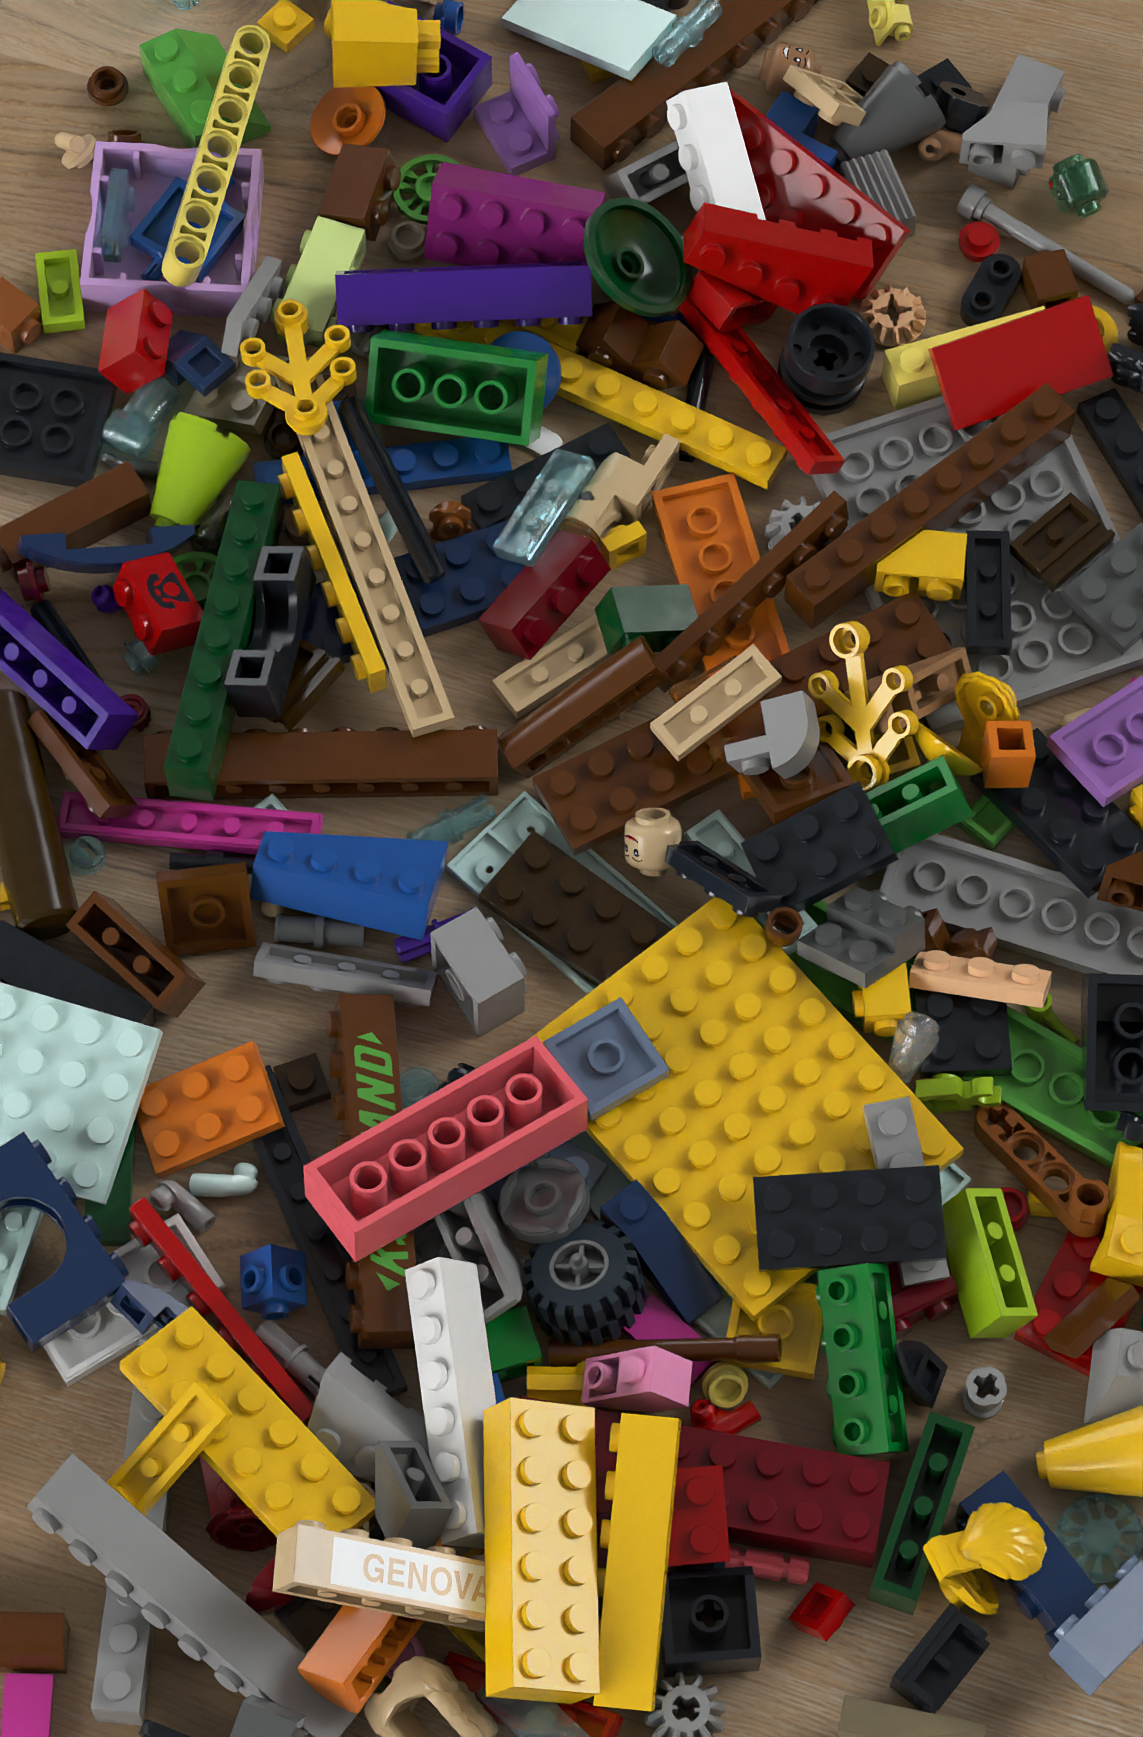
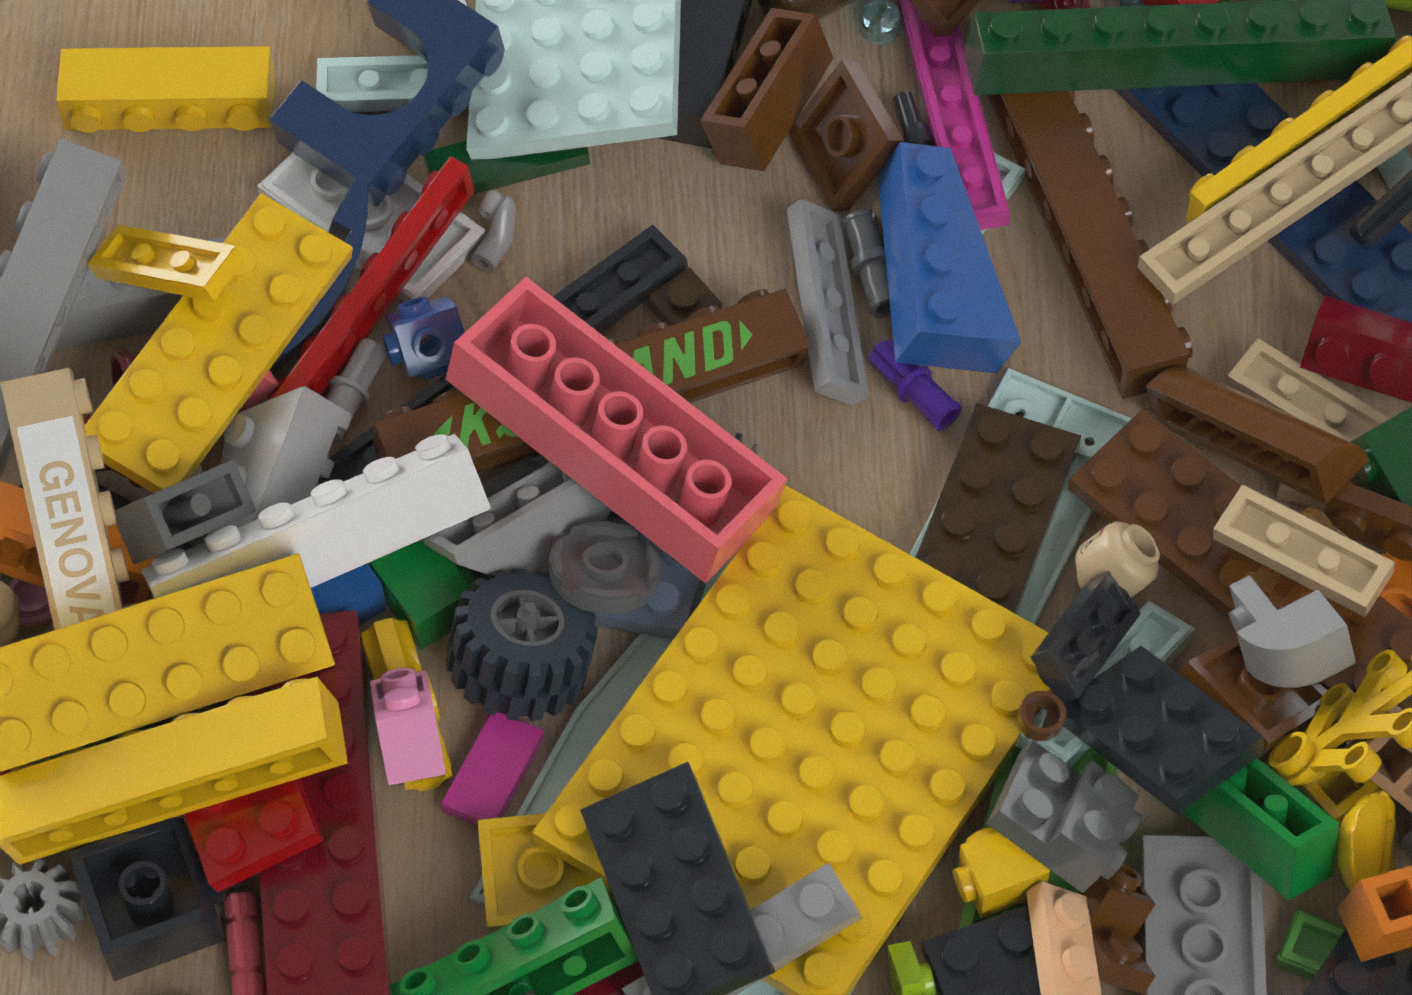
camera: 75 degrees right, 5 degrees down
orange plate [136,1041,285,1178] -> none
light aqua arm [189,1163,259,1197] -> none
black arch [224,546,317,718] -> none
dark brown plate [266,638,345,732] -> none
clear light blue plate [400,1067,440,1109] -> none
clear light blue pin [406,793,496,844] -> none
light grey brick [430,906,527,1037] -> none
sand blue plate [543,997,670,1121] -> none
reddish brown piece [548,1334,782,1367] -> none
dark blue slope [600,1179,724,1325] -> none
red arm [690,1399,761,1435] -> none
light yellow plate [701,1362,749,1408] -> none
clear cone [888,1012,939,1083] -> none

